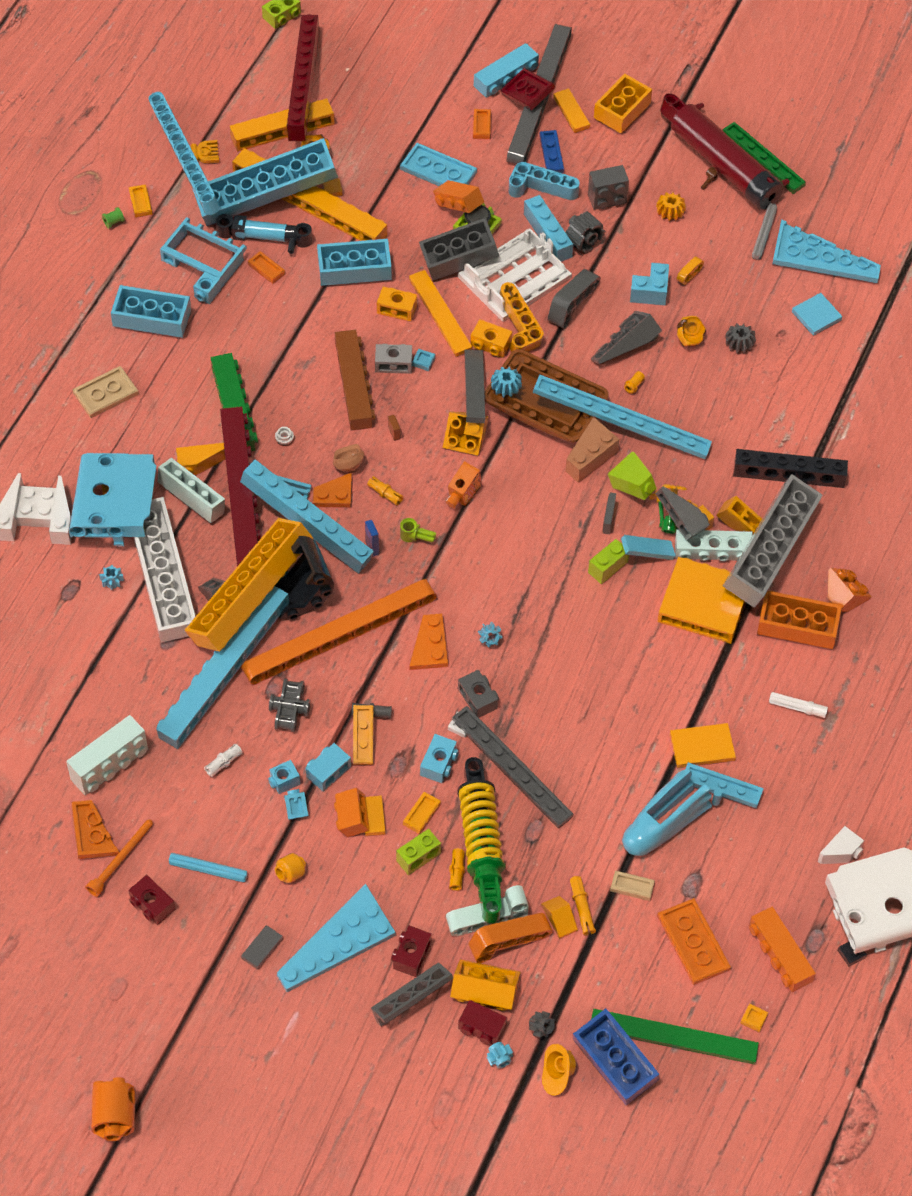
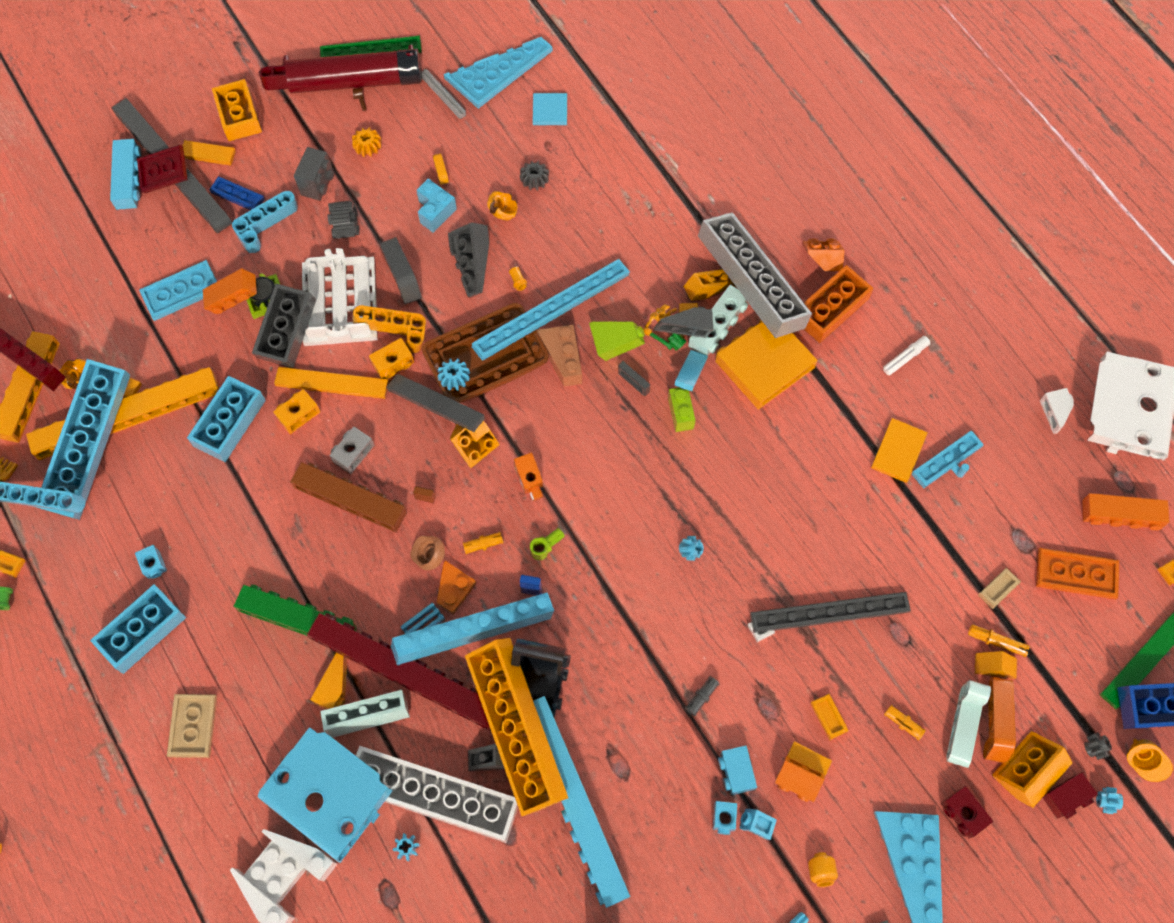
camera: 55 degrees left, 10 degrees up
medium azure hinge [160,217,247,288] -> none
white pin [204,744,243,777] -> none
black piece [216,214,312,254] -> none
orange beam [241,579,437,685] -> none
orange tile [248,251,285,284] -> none
dark grey axle [269,678,311,732] -> none
white plate [275,427,294,445] -> none
light orange tile [353,705,373,765] -> none
dark grey fence [371,962,453,1026] -> none
lime brick [396,829,441,876] -> none
orange wing [409,613,448,670] -> none
medium azure tile [412,349,435,371] -> none
medium azure brick [420,734,459,783] -> none
piece [457,757,506,923] -> none
dark grey brick [458,670,499,718] -> none
orange tile [473,109,491,139] -> none
medium azure brick [524,195,573,262] -> none
medium azure piece [622,769,712,856] -> none
black brick [733,449,848,488] -> none
black plate [837,942,867,967] -> none

